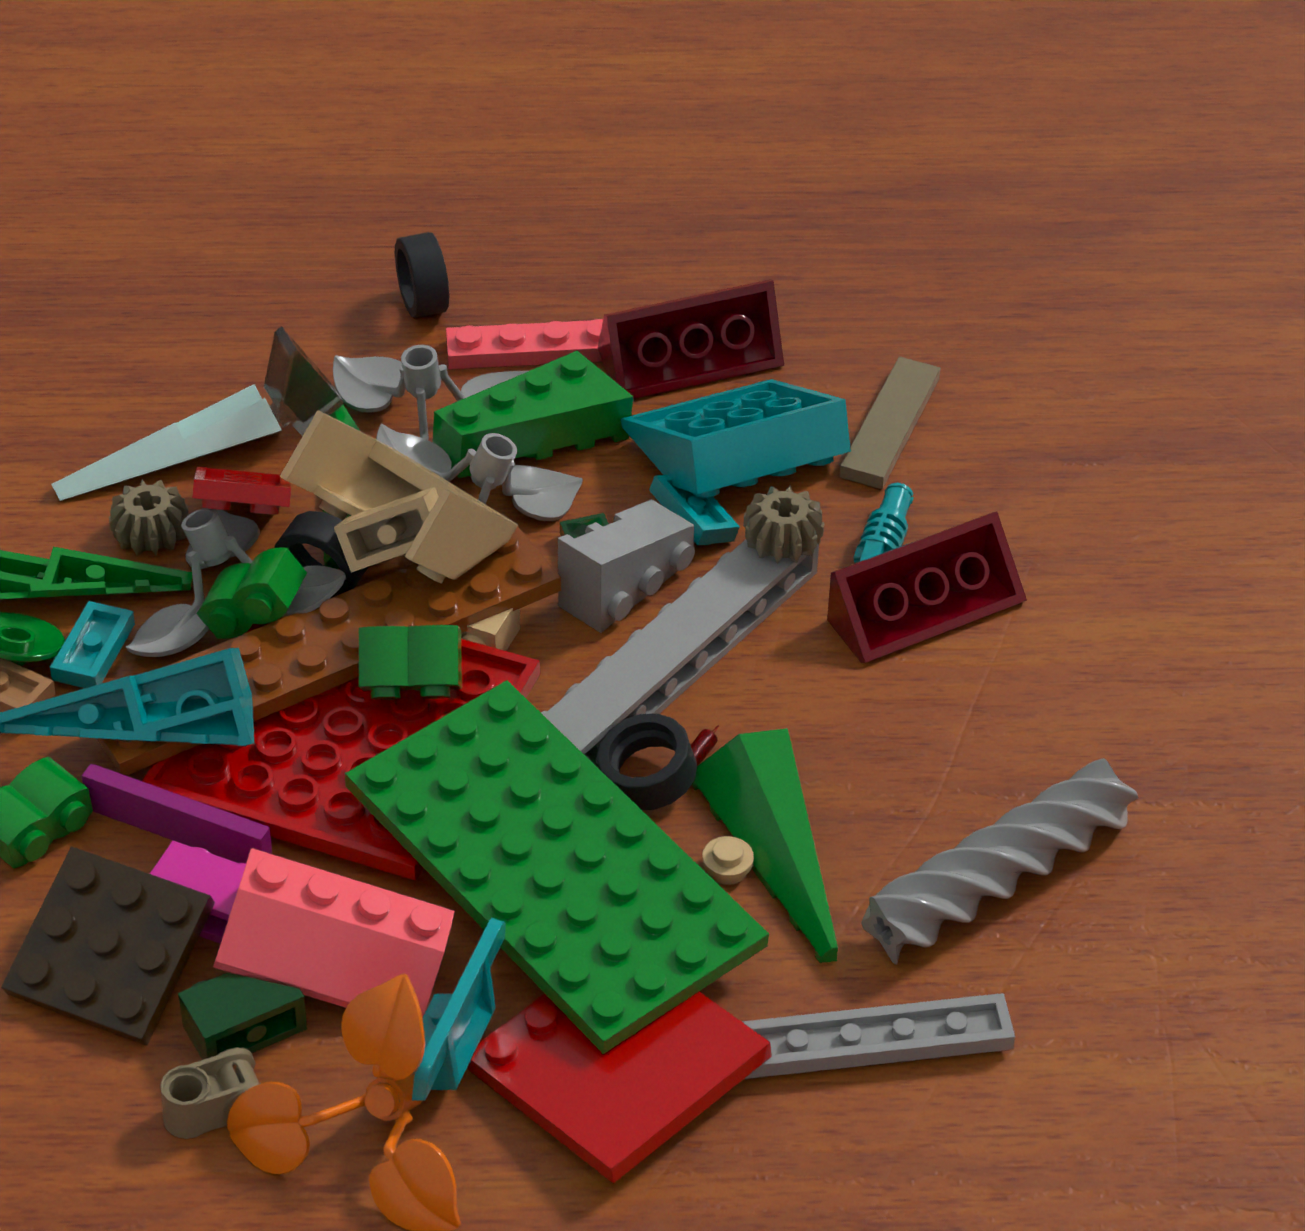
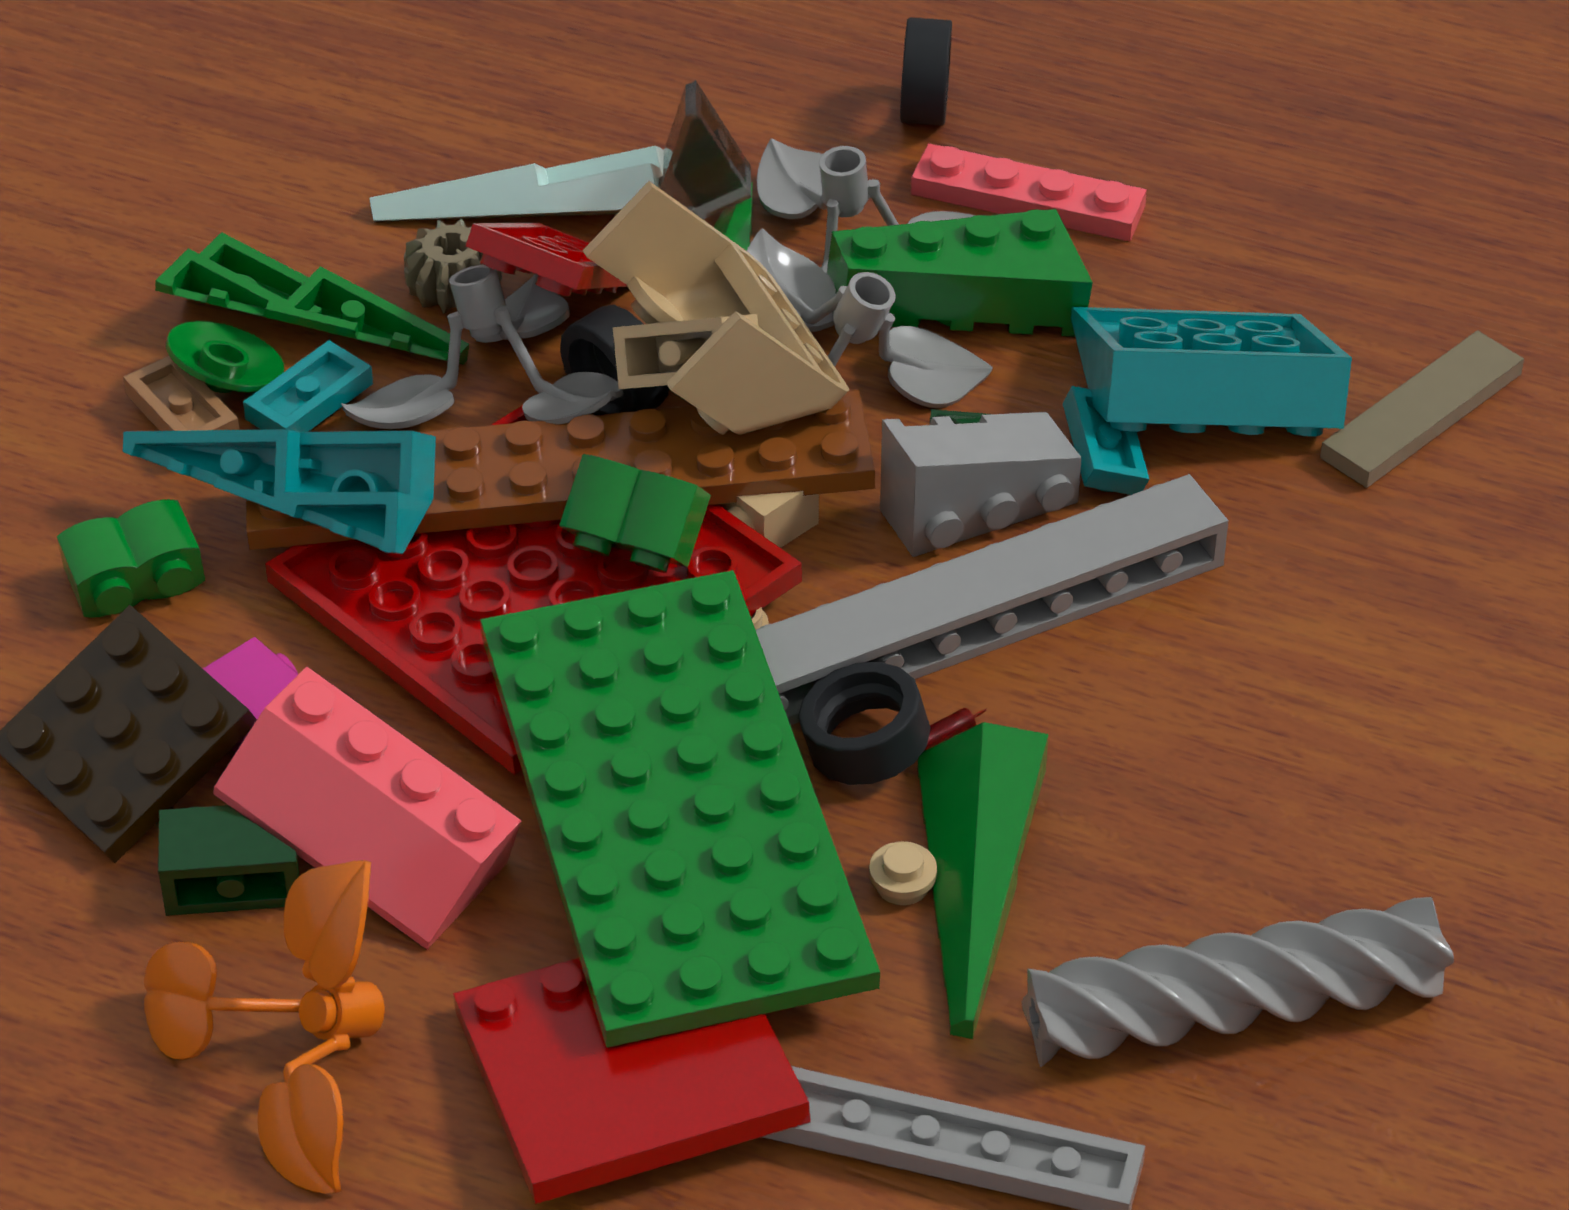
camera: 25 degrees right, 0 degrees up
magenta tile [81,764,272,863] -> none
dark tan piece [160,1048,260,1139] -> none
green brick [197,547,307,639] -> none
teal plate [412,918,506,1101] -> none
dark red slope [598,279,784,399] -> none
dark tan gear [743,486,824,564] -> none
dark red slope [827,511,1027,663] -> none
teal hinge [853,483,914,563] -> none

